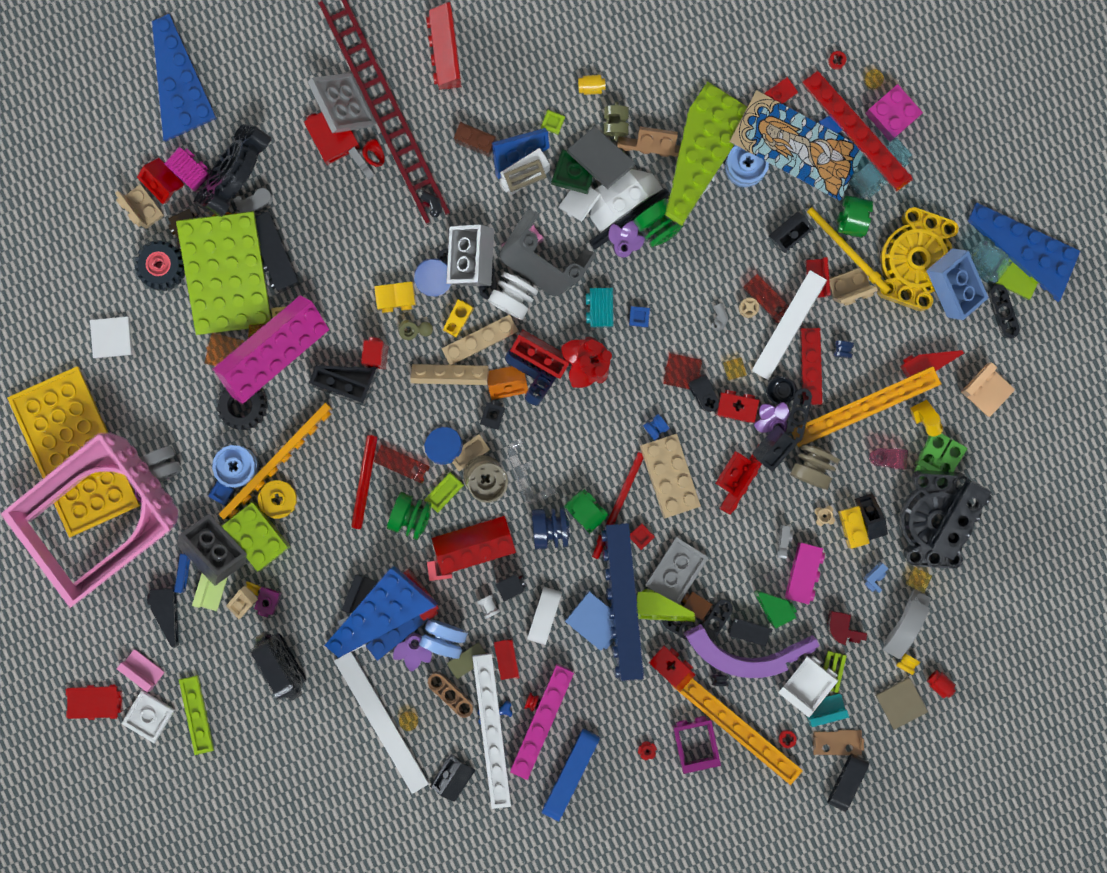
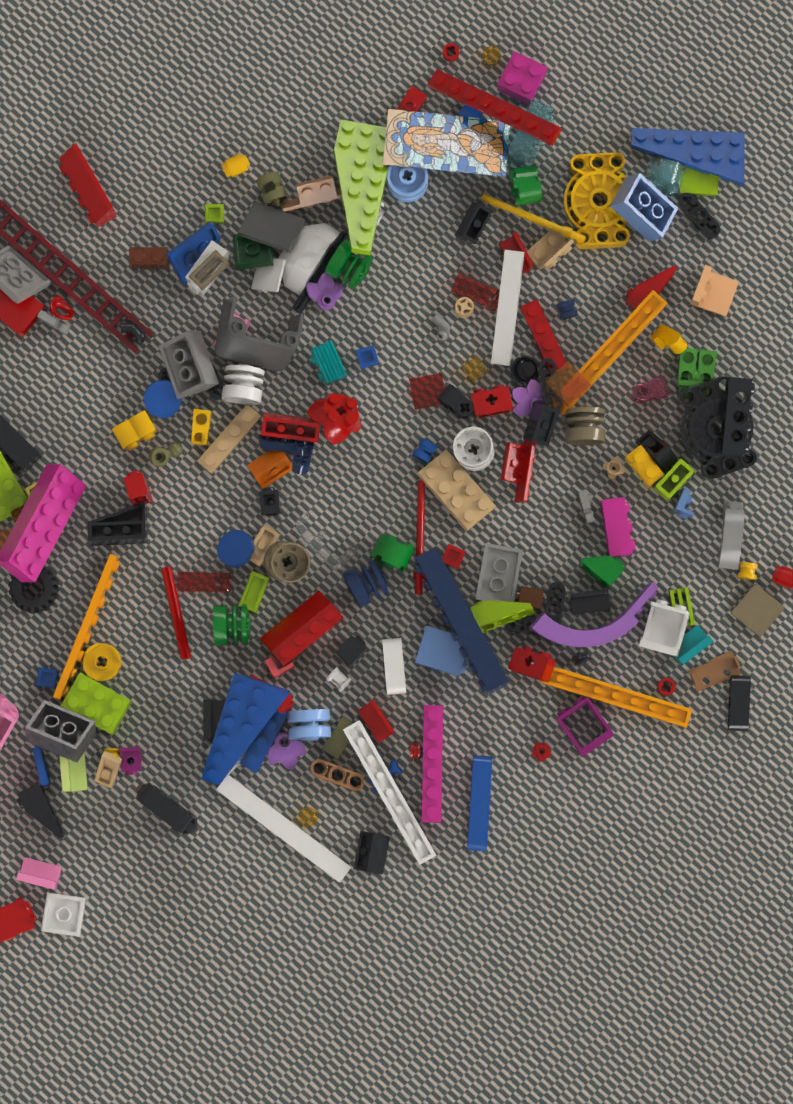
camera: 20 degrees left, 5 degrees down
lime tile [179,675,215,755] -> none
light blue wheel [212,445,259,488] -> none
tan plate [410,364,489,385] -> none
dark red brick [827,610,867,645] -> none
clear yellow plate [906,567,932,593] -> none
none -> white wheel [453,426,495,472]
none -> clear orange piece [545,361,591,406]
none -> lime brick [653,459,695,502]

